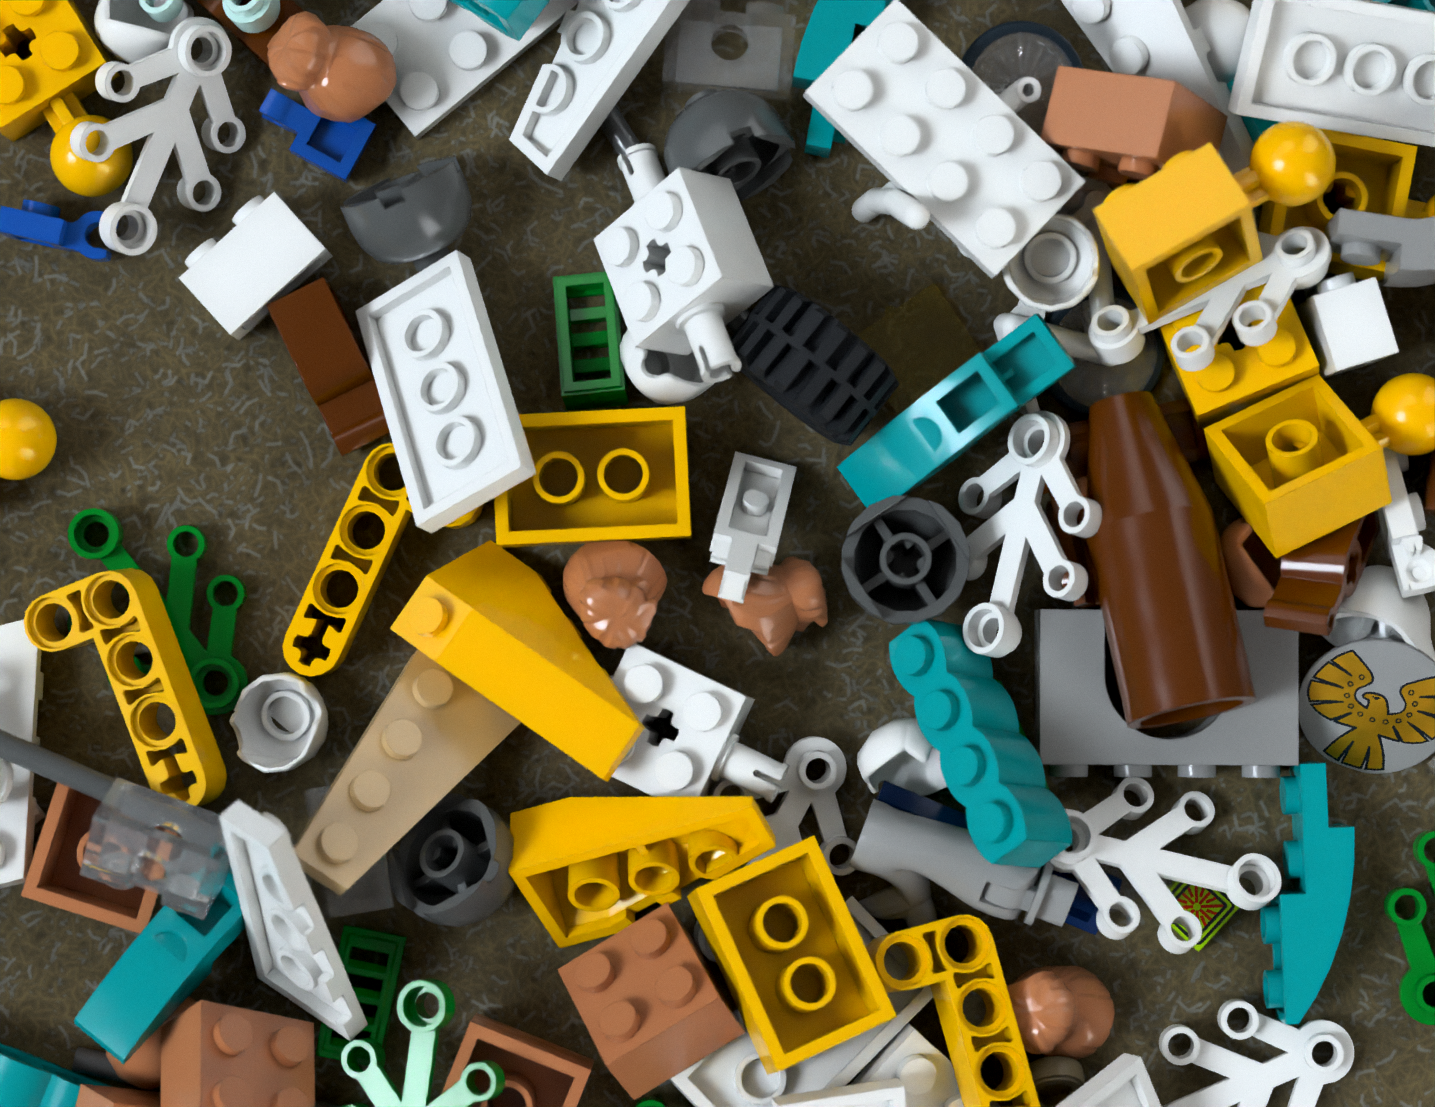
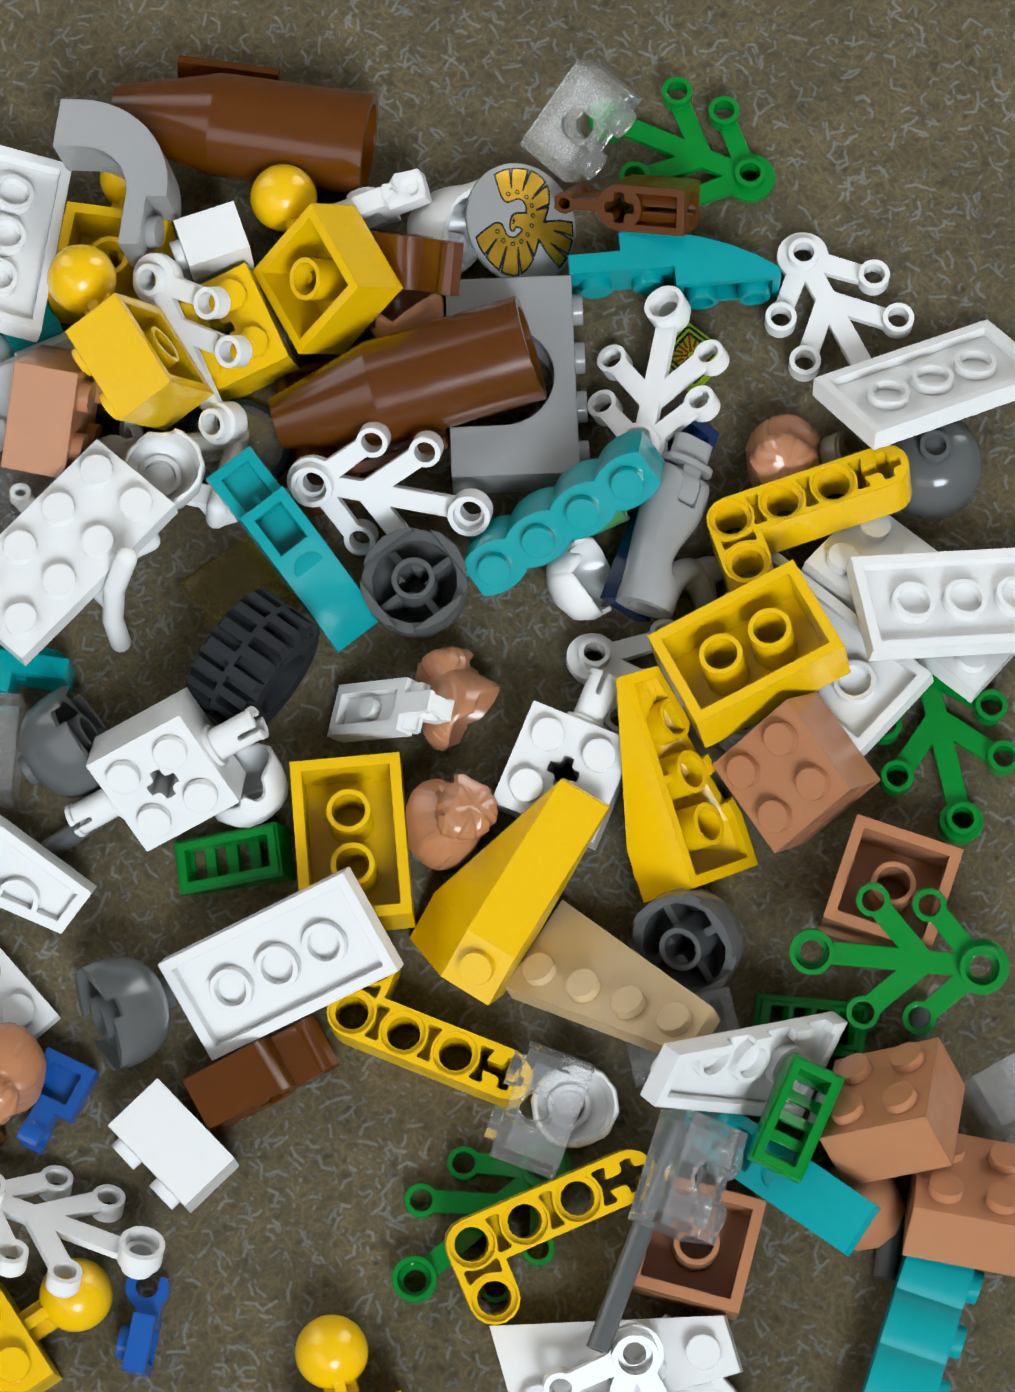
camera: 95 degrees left, 15 degrees down
none -> clear brick [483,1041,594,1180]
none -> reddish brown piece [554,174,700,237]
none -> green slope [746,1053,845,1184]

